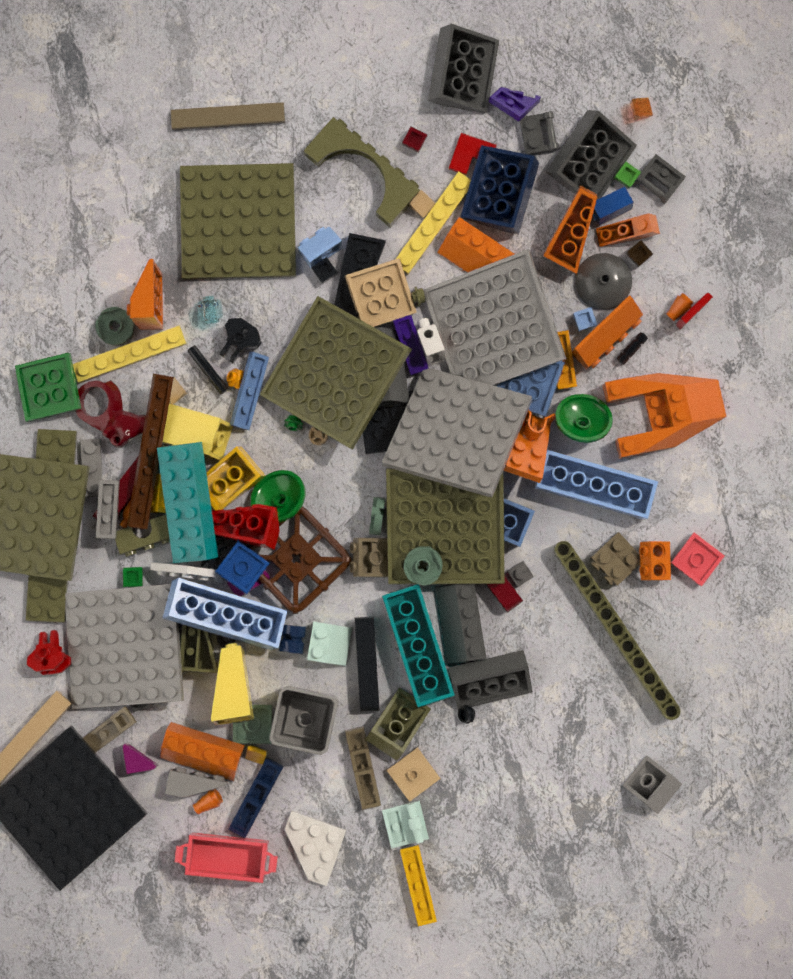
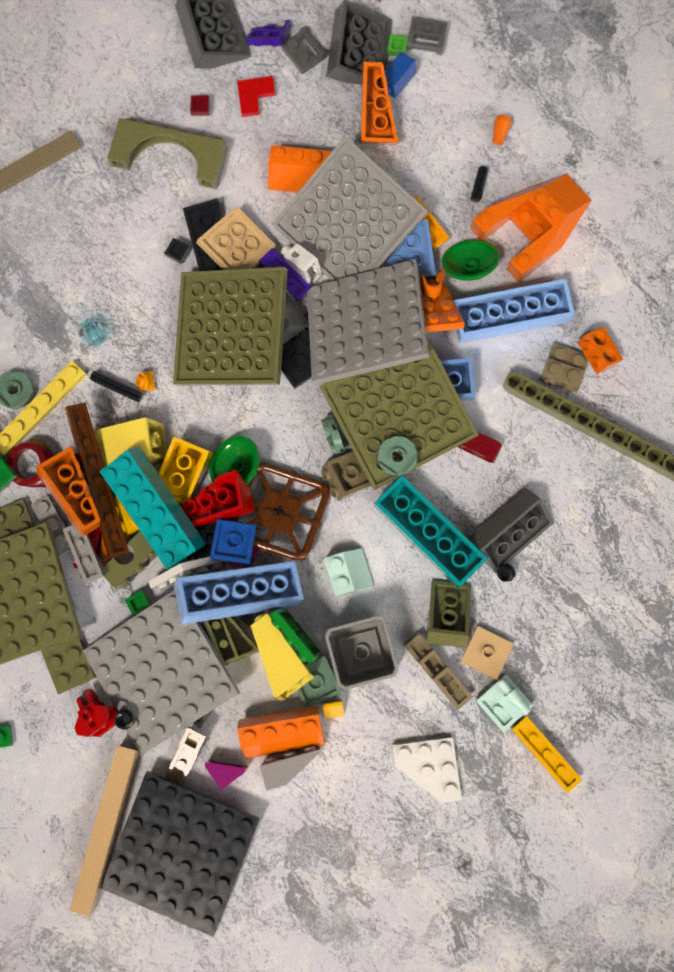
camera: 15 degrees left, 5 degrees down
orange slope [127,259,163,330] -> none
tan slope [170,377,187,405] -> none
coral container [174,832,278,883] -> none
olive plate [180,163,296,279] -> none
orange cone [193,789,223,815] -> none
black hinge [219,318,262,364] -> none
dark blue slope [228,757,284,838] -> none
medium blue plate [230,352,269,430] -> none
dark blue wheel [279,625,306,654] -> none
green plate [284,415,303,431] -> none
light blue slope [298,226,343,270] -> none
tan wheel [309,427,328,446] -> none
black beam [354,616,380,712] -> none
light yellow plate [396,172,471,275] -> none
tan slope [409,190,435,219] -> none
olive plate [411,286,425,307] -> none
dark grey slope [435,584,486,664] -> none
dark blue slope [460,145,539,235] -> none
flat silver plate [507,561,534,587] -> none
orange slope [572,295,643,370] -> none
light blue plate [573,307,597,332] -> none
dark grey dish [575,253,632,310] -> none
orange slope [596,213,660,247] -> none
dark brown plate [626,240,653,268] -> none
coral plate [671,532,725,586] -> none
red tile [676,292,713,330] -> none
none -> orange wedge [37,446,101,537]
none -> black plate [114,709,135,730]
none -> green plate [270,608,323,664]

